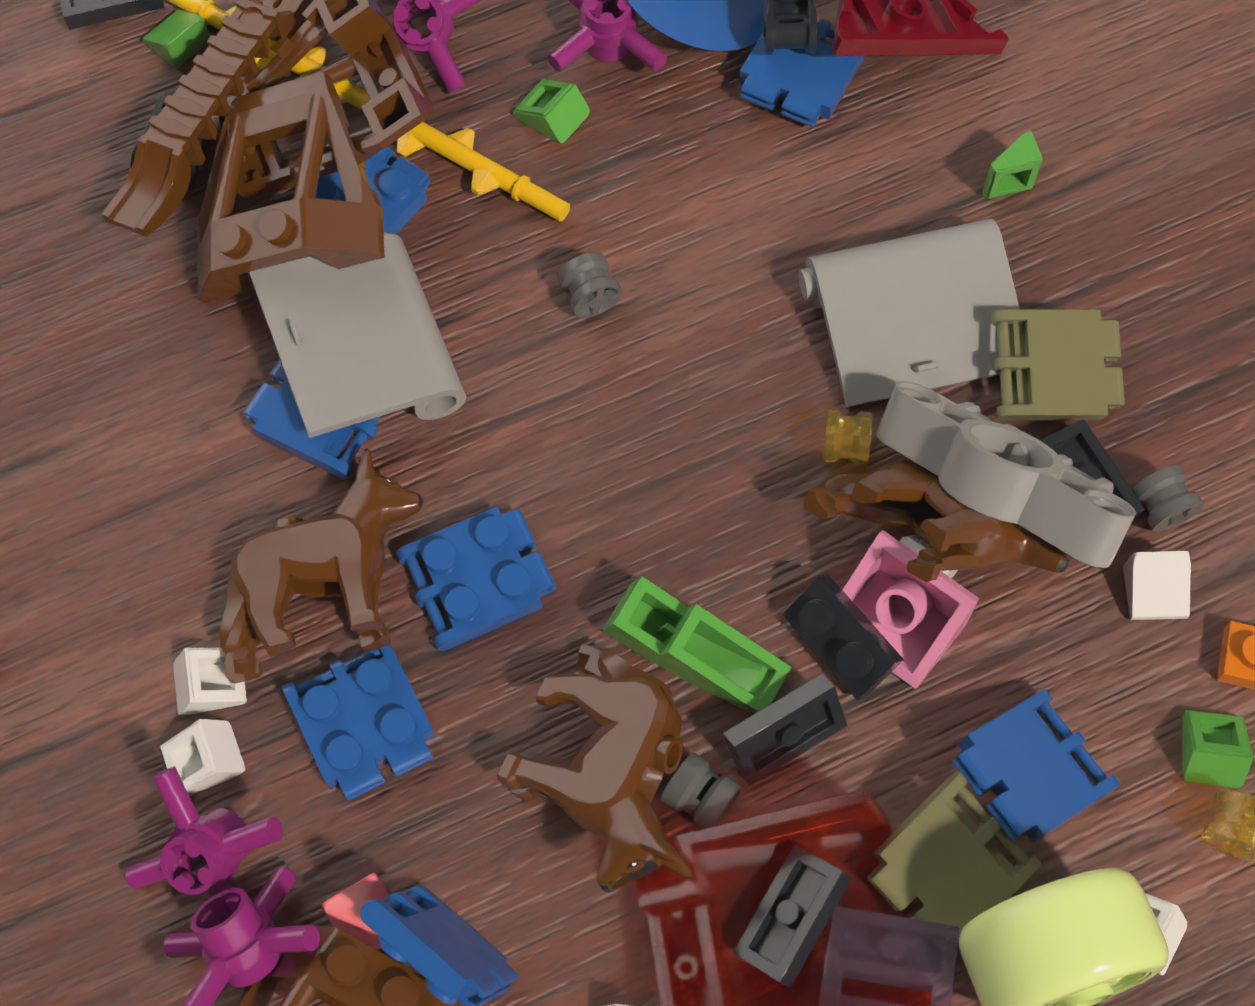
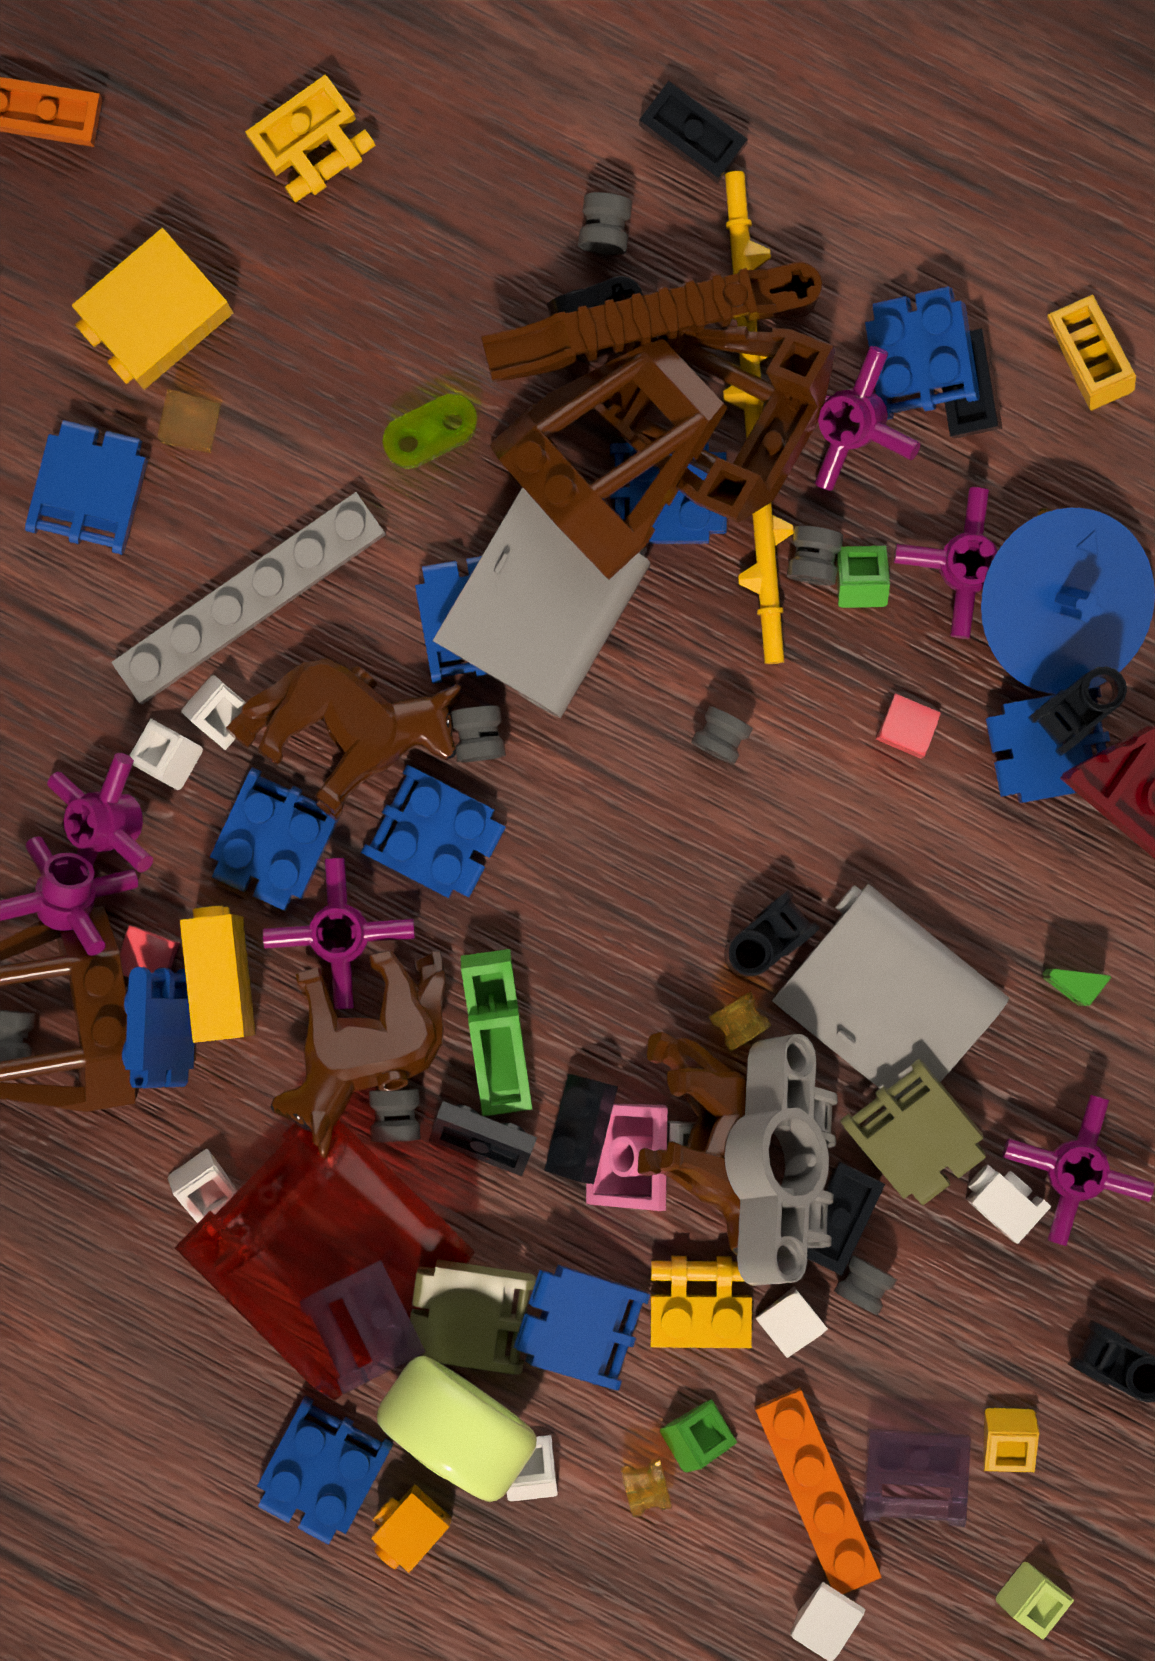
camera: 50 degrees right, 20 degrees up
bright green slope [142,9,210,69] -> none
black plate [732,844,852,988] -> none
none -> light grey plate [111,492,386,705]
none -> yellow brick [180,906,256,1043]
none -> magenta bar [263,858,415,1009]
none -> clear neon green plate [383,394,477,469]
none -> dark grey wheel [451,706,506,762]
none -> dark grey wheel [578,192,633,255]
none -> yellow plate [650,1256,752,1348]
none -> black piece [724,889,820,978]
none -> dark grey wheel [786,526,844,586]
none -> coral slope [875,693,941,759]
none -> white brick [966,1165,1052,1244]
none -> magenta bar [1002,1095,1154,1246]

